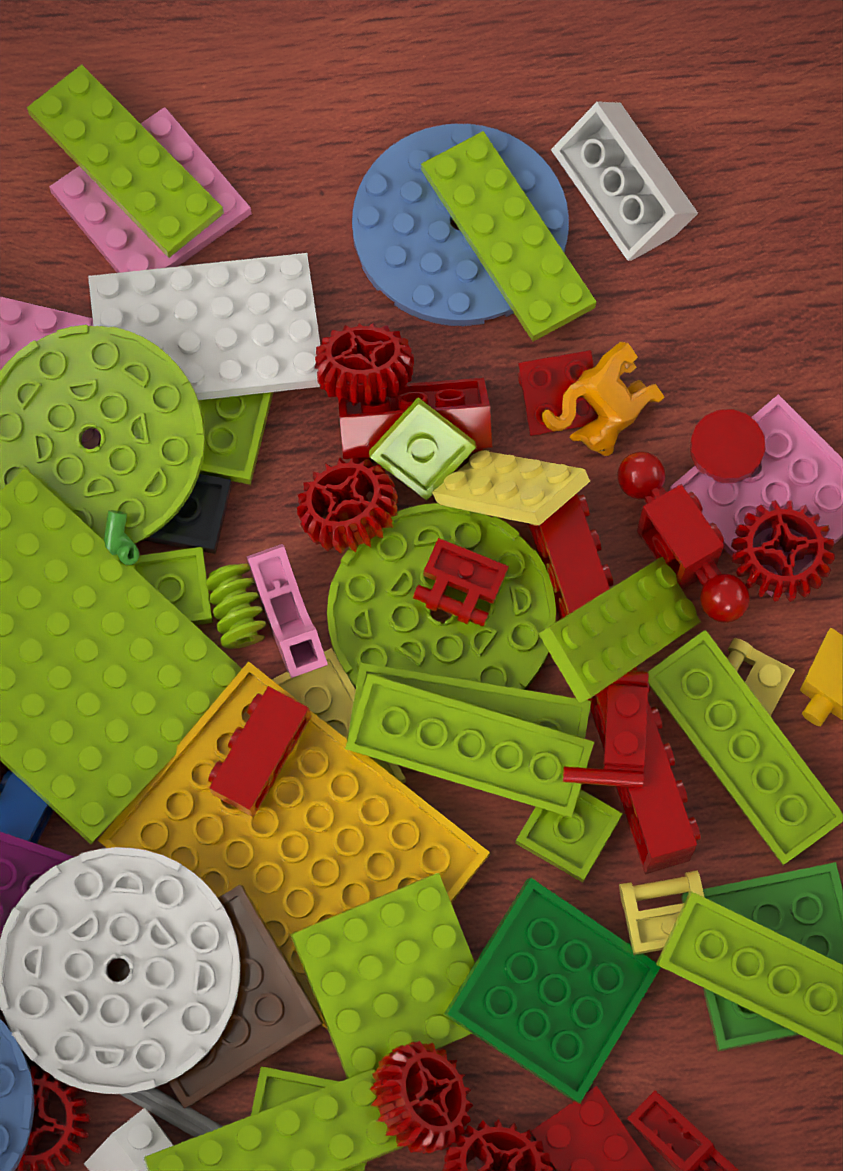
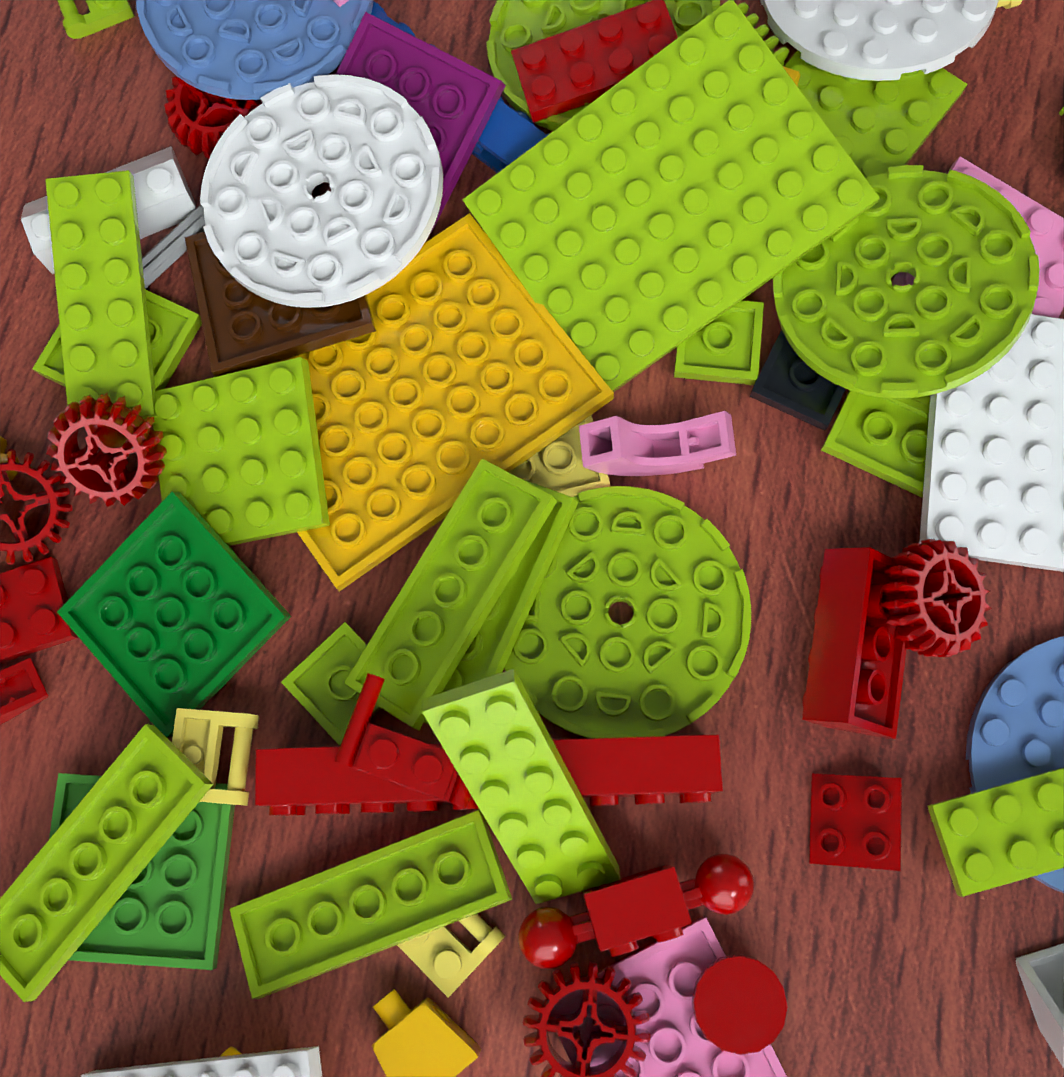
camera: 110 degrees right, 5 degrees up
bright green arm [104,510,139,565] -> none
lime piece [206,564,266,649] -> none
red brick [208,686,312,817] -> none
red gear [296,456,399,554] -> none
lime plate [369,398,476,500] -> none
red plate [413,538,509,627] -> none
light yellow plate [432,450,590,525] -> none
light orange animal [542,342,664,456] -> none

